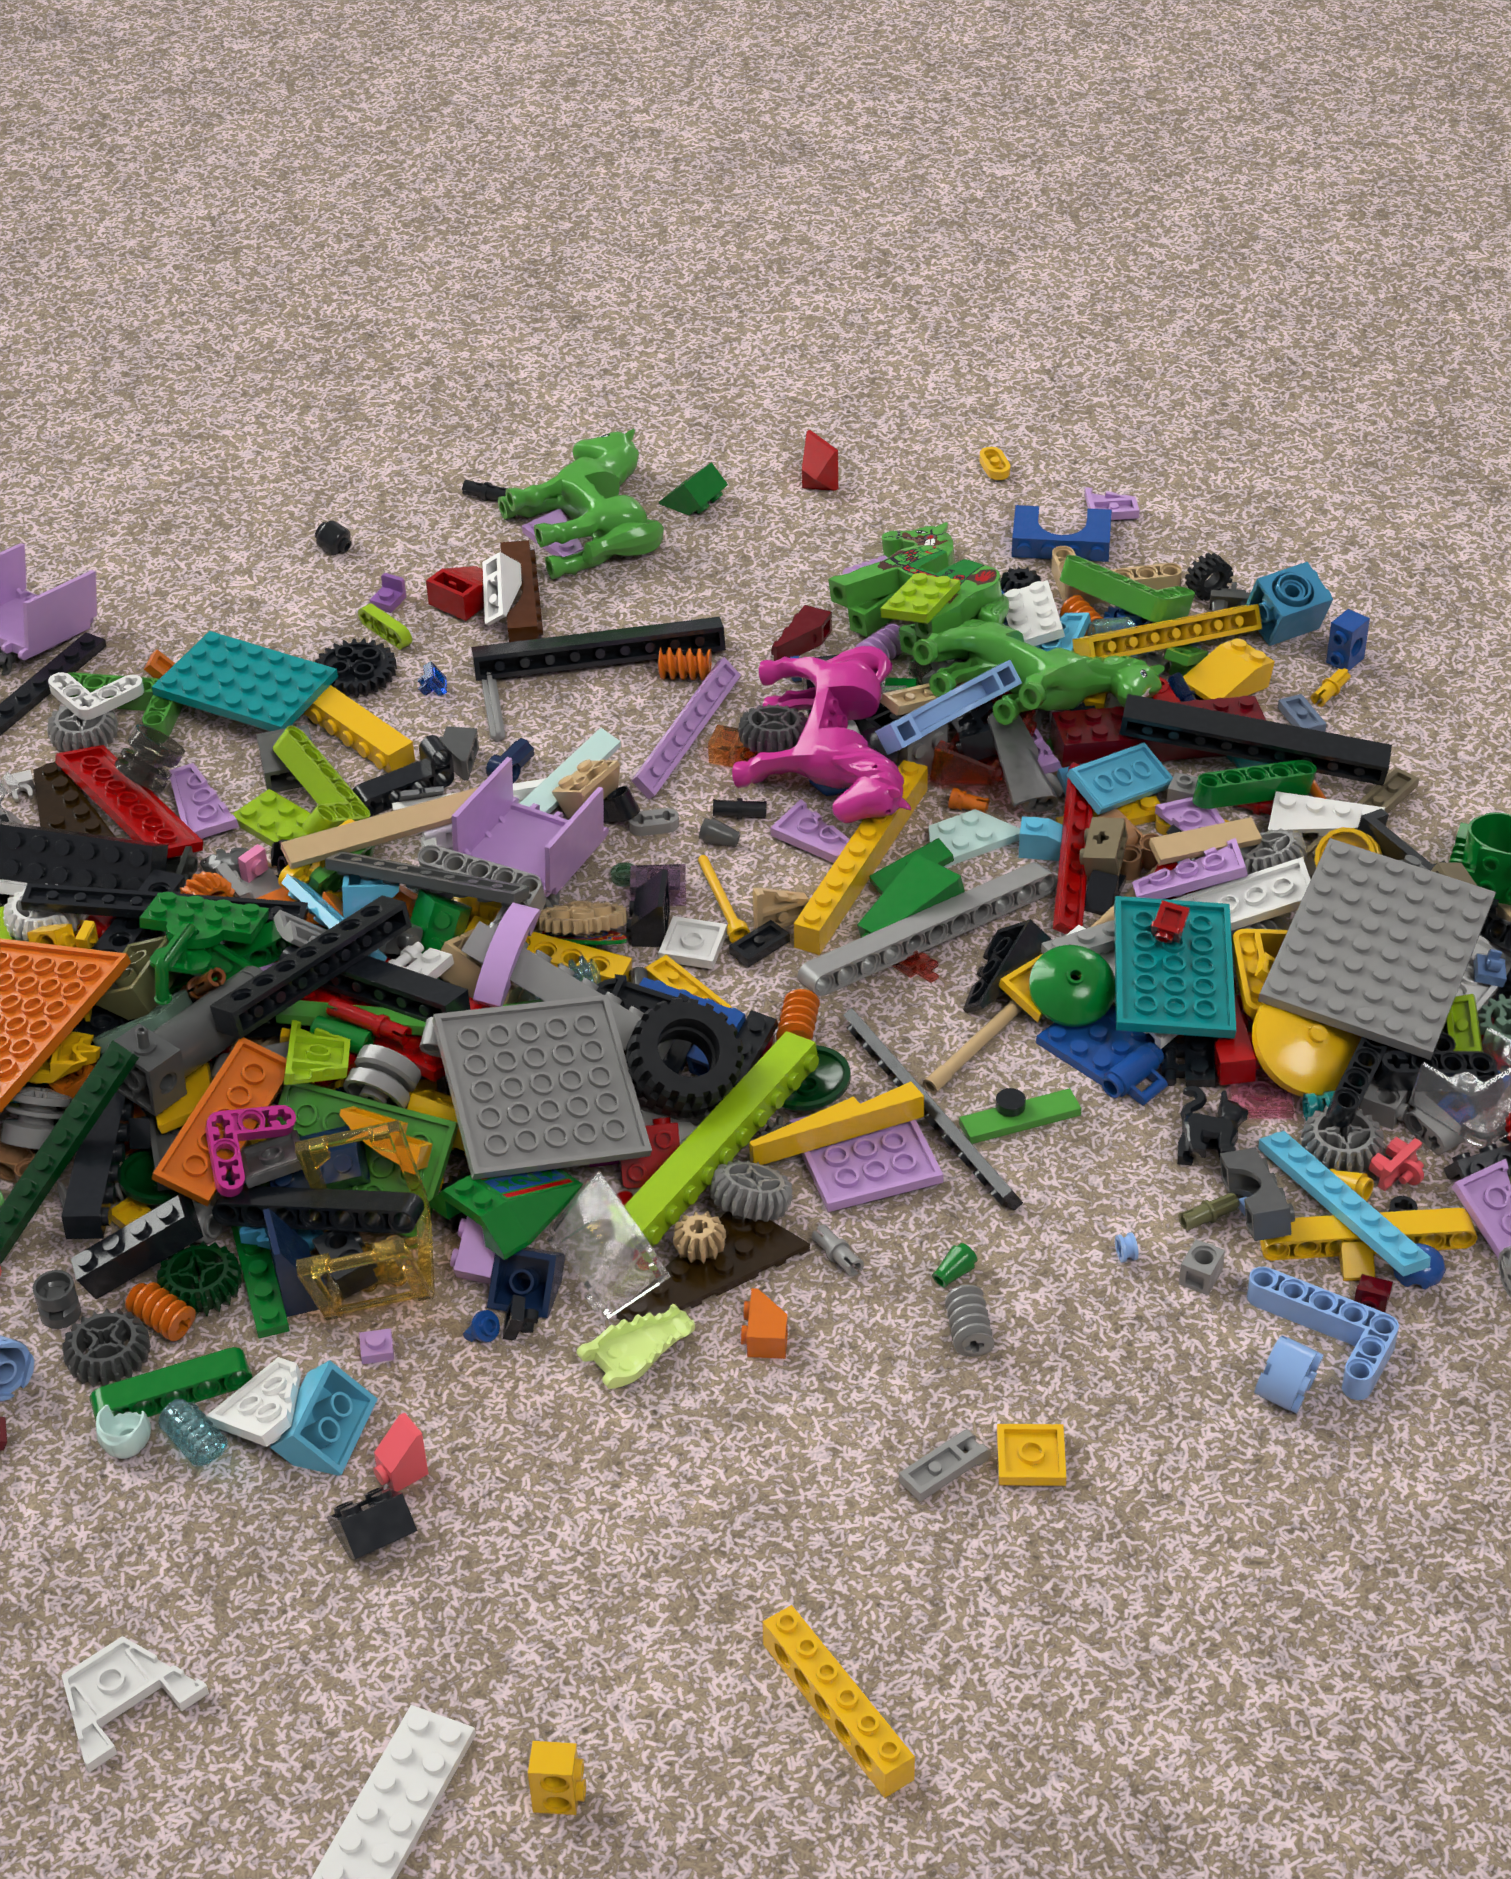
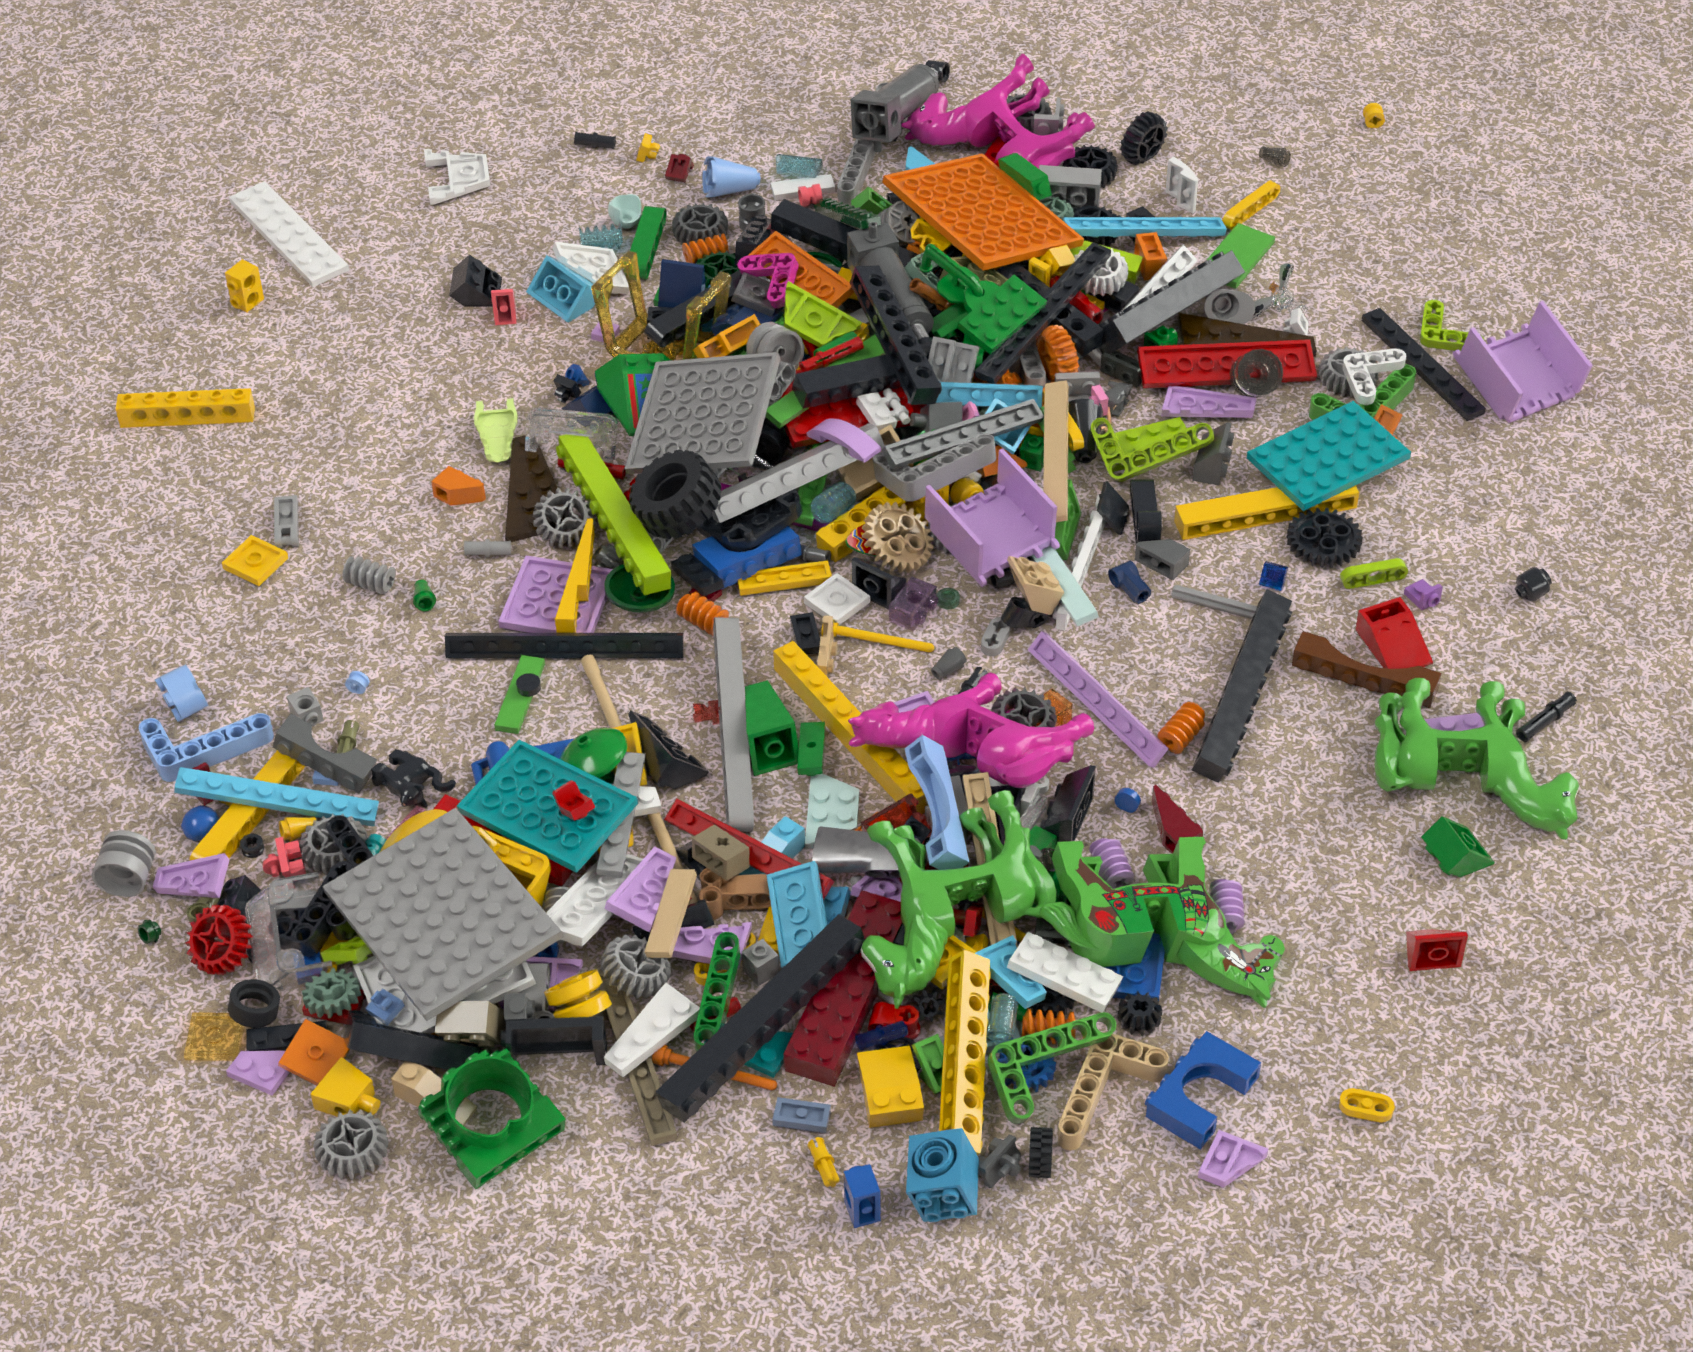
camera: 120 degrees right, 5 degrees up
white slope [482,552,522,626] -> none
tan gear [673,1211,726,1264] -> none
lime plate [880,573,961,624] -> none

